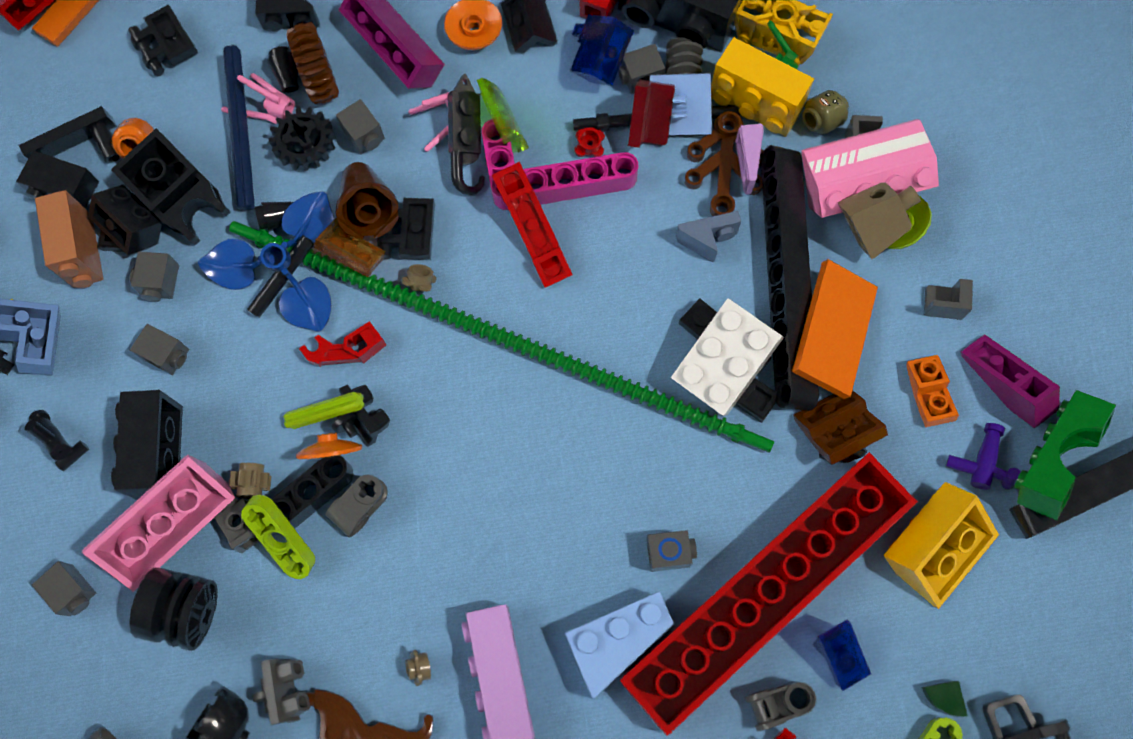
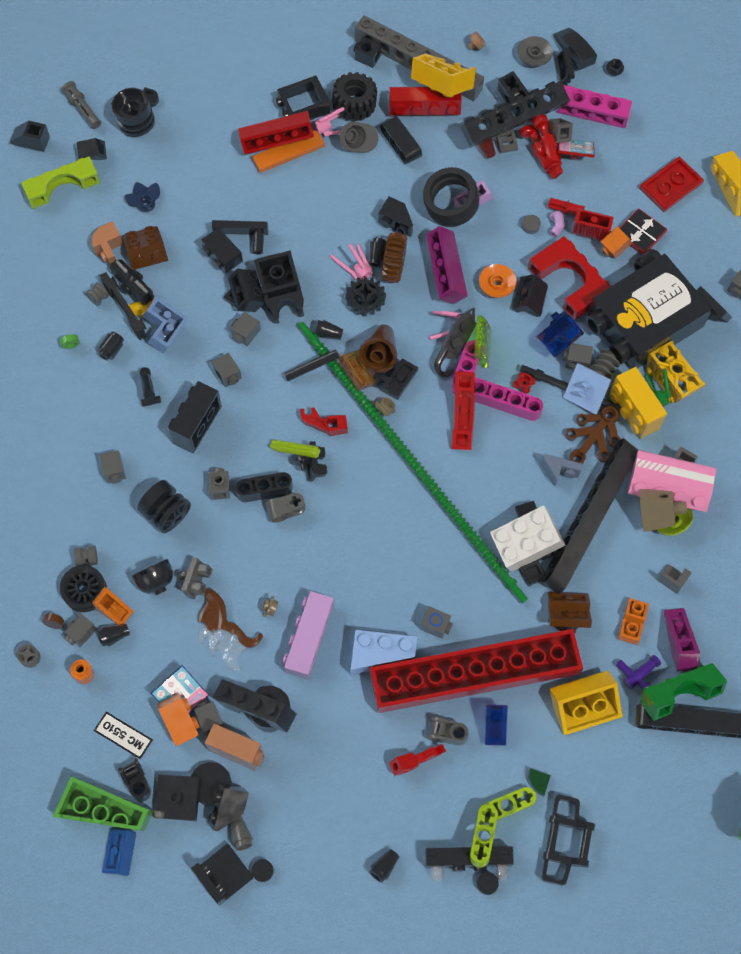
camera: 25 degrees right, 5 degrees down
nougat brick [35,190,103,288] -> none
bright pink slope [82,455,235,592] -> none
orange head [112,118,154,158] -> none
black plate [128,4,198,76] -> none
blue plant [198,191,335,332] -> none
dark blue axle [223,45,255,211] -> none
dark tan gear [229,463,272,499] -> none
lime beam [241,495,316,579] -> none
orange dish [296,433,362,459] -> none
dark grey brick [336,99,385,154] -> none
dark red panel [628,80,675,148] -> none
lavender slope [735,124,764,194] -> none
orange tile [792,259,878,399] -> none
olive head [802,90,849,135] -> none

